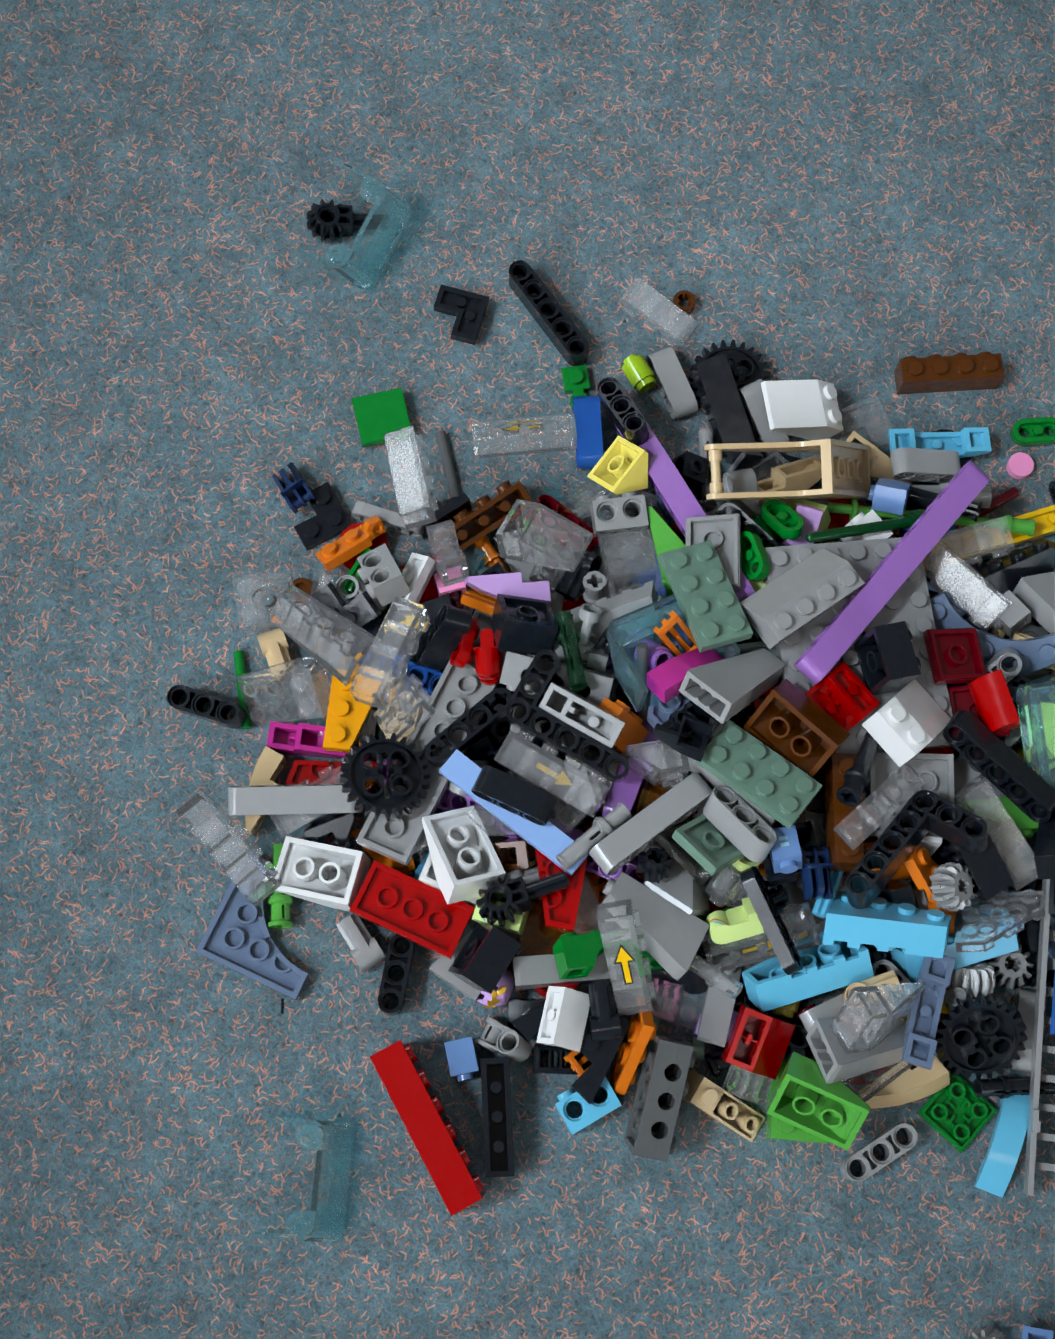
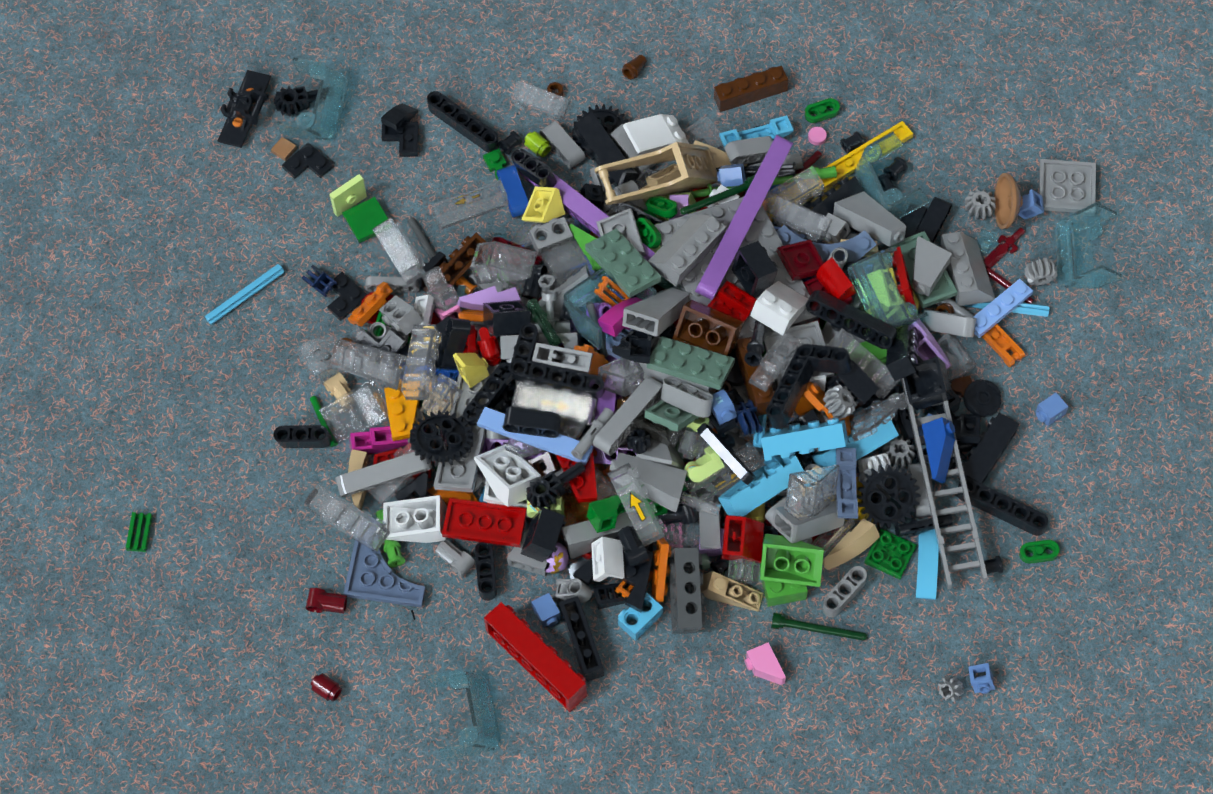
camera: 10 degrees left, 10 degrees down
none -> medium azure axle [205,264,285,325]
none -> black piece [217,70,271,148]
none -> medium nougat tile [271,137,297,161]
none -> black plate [282,142,334,179]
none -> dark red piece [305,588,347,614]
none -> dark red brick [311,673,342,702]
none -> yellowish green plate [329,174,367,217]
none -> black slope [381,103,418,130]
none -> light yellow slope [453,353,490,388]
none -> black bush [498,131,522,155]
none -> reddish brown cone [622,55,647,80]
none -> bright pink slope [744,642,786,685]
none -> dark green piece [771,613,867,641]

